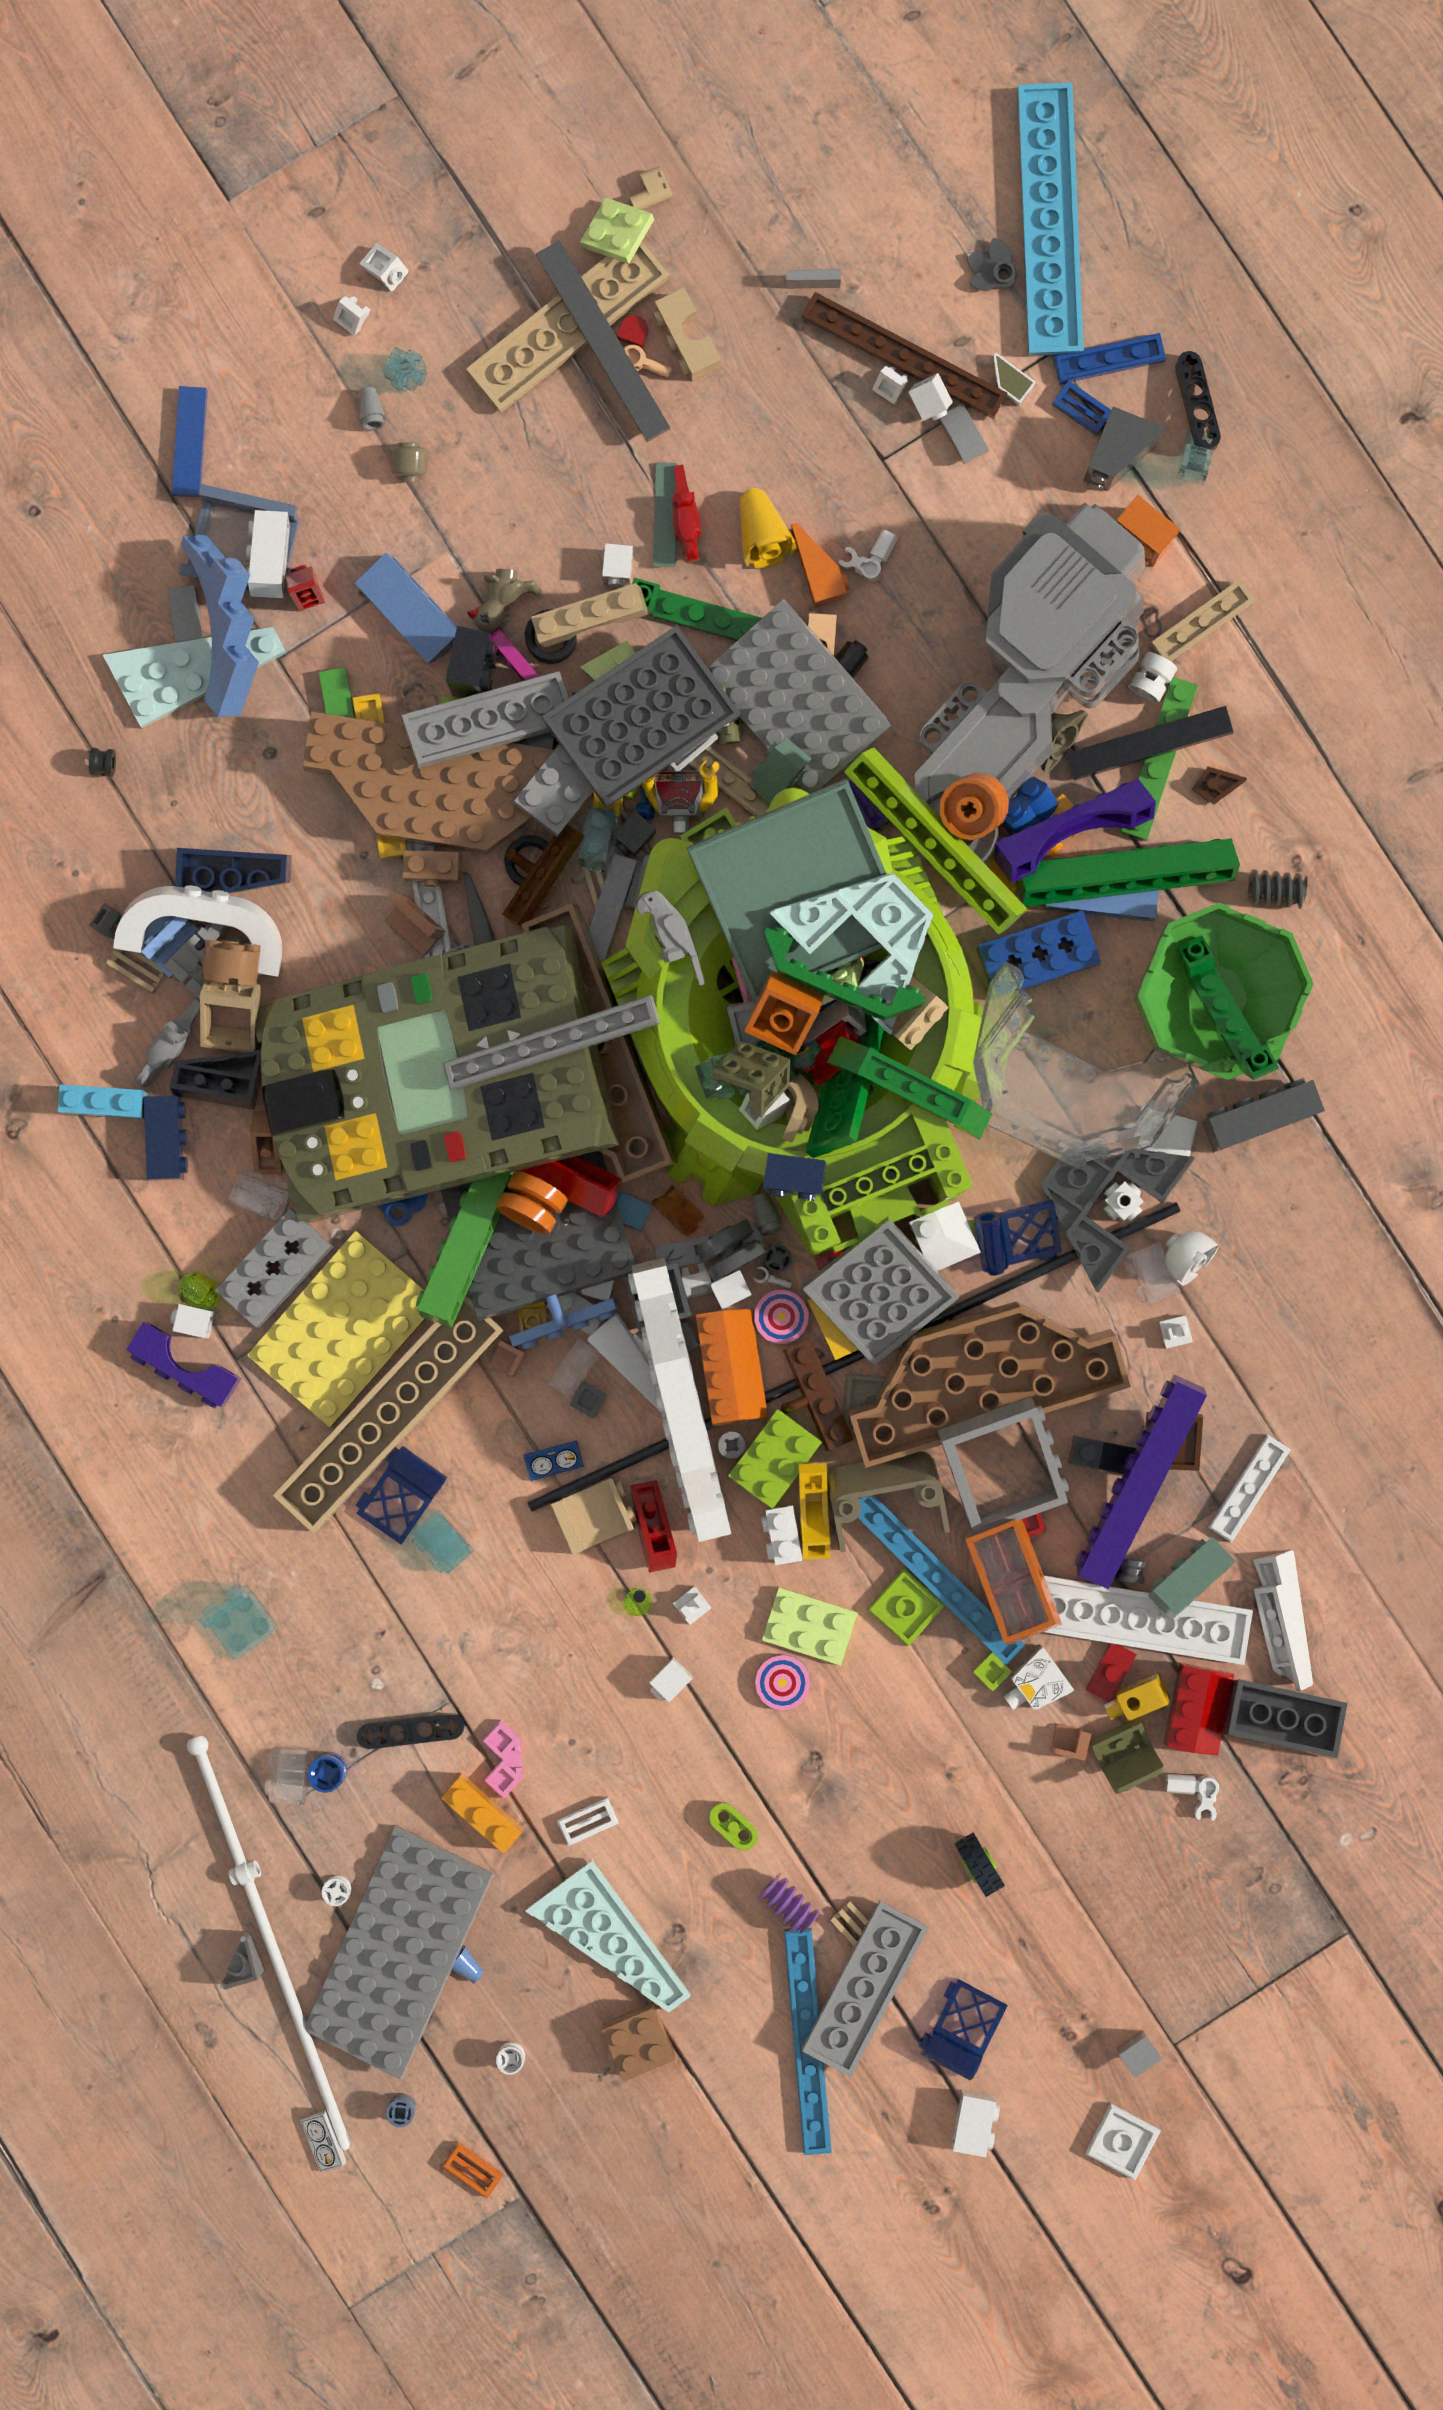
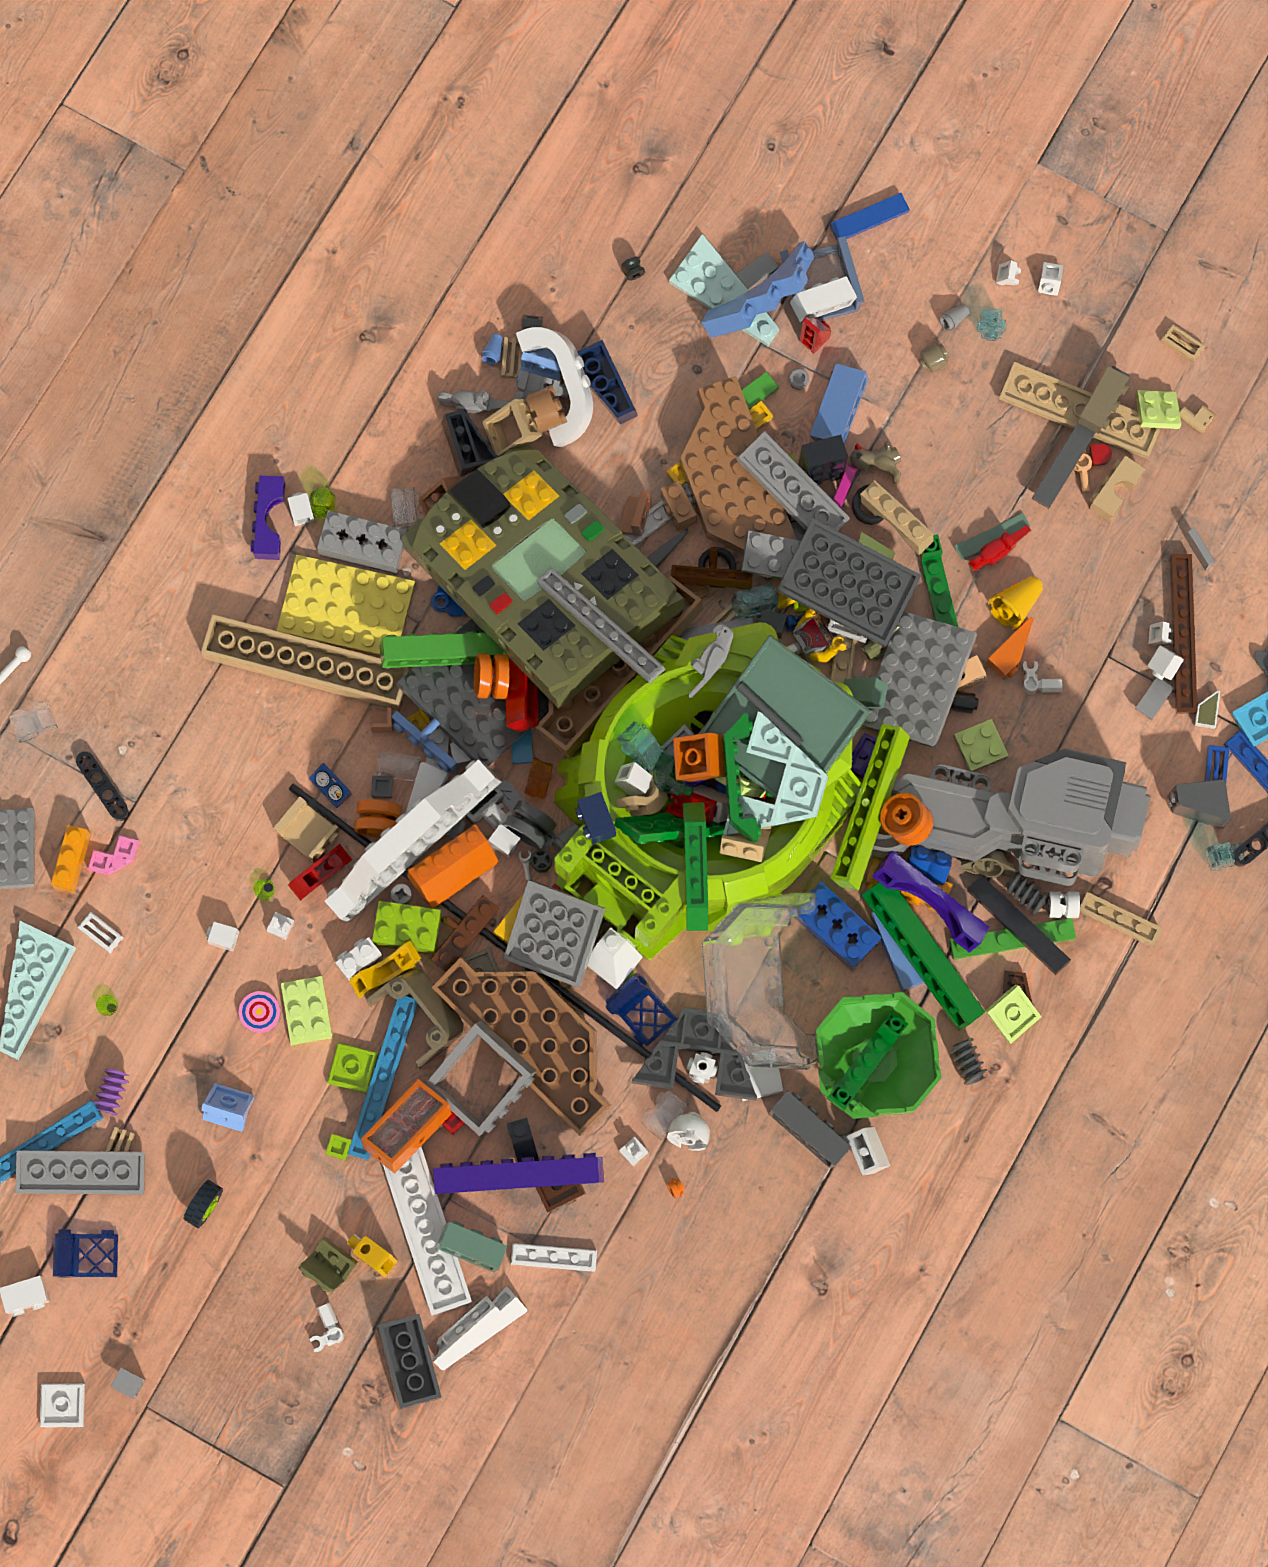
camera: 55 degrees right, 10 degrees down
medium azure brick [57,1085,148,1120] -> none
dark blue brick [144,1096,188,1181] -> none
clear light blue bracket [198,1585,278,1660] -> none
blue wheel [307,1752,348,1793] -> none
clear blue piece [355,1446,448,1545] -> none
clear light blue brick [411,1510,474,1574] -> none
white brick [602,543,633,588] -> none
lime plate [709,1802,758,1850] -> none
olive bracket [712,1041,790,1117] -> none
tile [754,1290,809,1344] -> none
white torso [1004,1645,1074,1710] -> none
nougat panel [1050,1724,1091,1761] -> none
red tile [1086,1643,1137,1702] -> none
orange brick [1116,495,1180,567] -> none
dark grey wheel [1117,1558,1147,1584] -> none
red slope [1163,1662,1234,1756] -> none
none -> clear neon green tile [96,994,118,1016]
none -> light blue bracket [201,1083,255,1132]
none -> orange wheel [354,799,403,838]
none -> medium blue cone [481,334,503,365]
none -> orange plate [666,1178,685,1198]
none -> dark grey bar [737,683,804,747]
none -> light grey tile [789,368,809,390]
none -> white brick [847,1127,890,1175]
none -> yellowish green plate [954,719,1009,771]
none -> yellowish green plate [985,984,1041,1044]
none -> dark grey piece [1004,872,1049,916]
none -> dark tan brick [1077,366,1130,434]
none -> tan tile [1161,324,1205,363]

